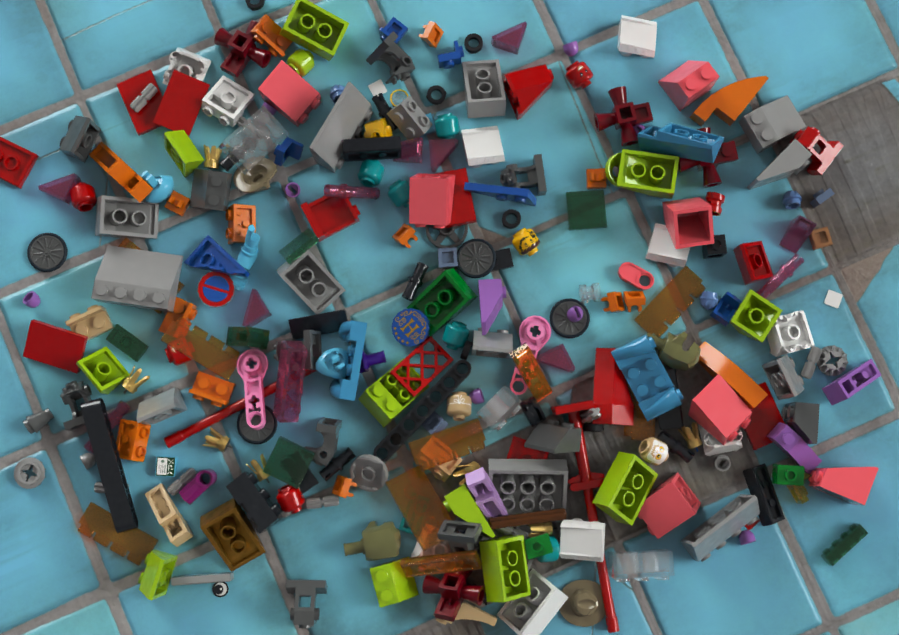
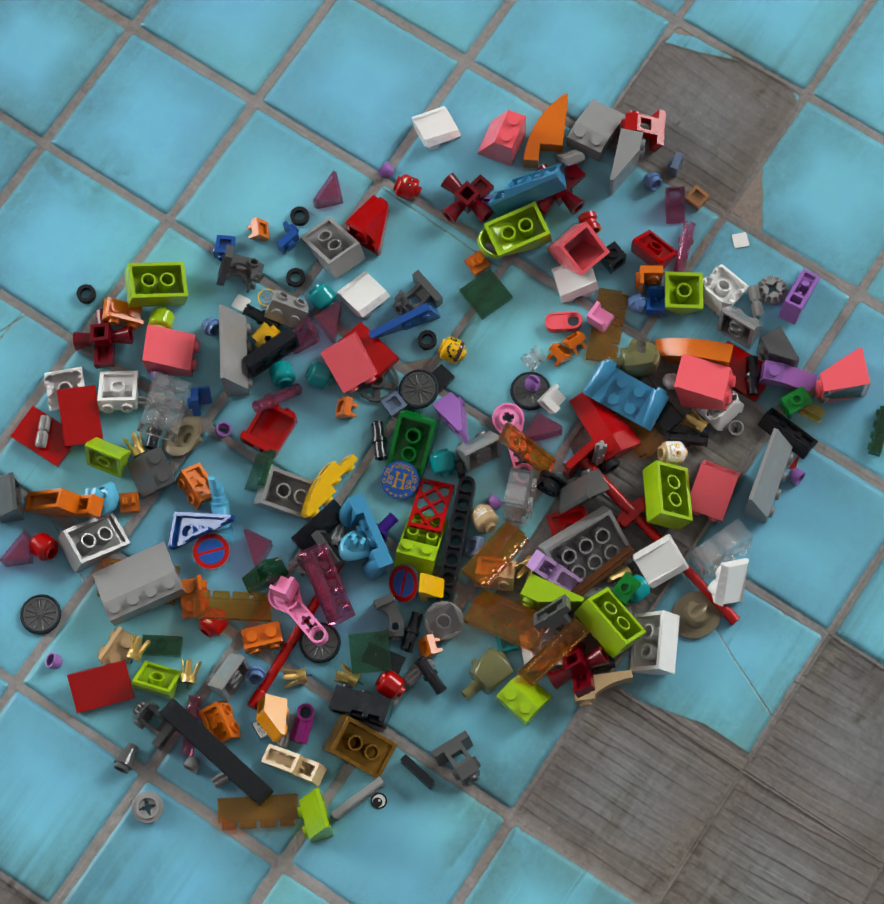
camera: 25 degrees left, 10 degrees down
none -> pearl gold piece [126,634,151,664]
none -> medium blue plate [246,664,266,685]
none -> light orange slope [256,693,289,743]
none -> bright pink panel [269,576,300,602]
none -> yellow slope [301,454,358,518]
none -> light grey piece [331,524,347,546]
none -> piece [388,564,420,603]
none -> black tile [400,755,435,790]
none -> black pin [414,656,447,695]
none -> yellow slope [419,573,444,602]
none -> white panel [537,384,566,415]
none -> light grey tile [555,148,585,166]
none -> bright pink panel [587,301,614,333]
none -> orange bracket [635,265,663,295]
none -> white piece [662,373,677,390]
none -> white slope [707,558,749,607]
none -> black pin [745,356,760,396]

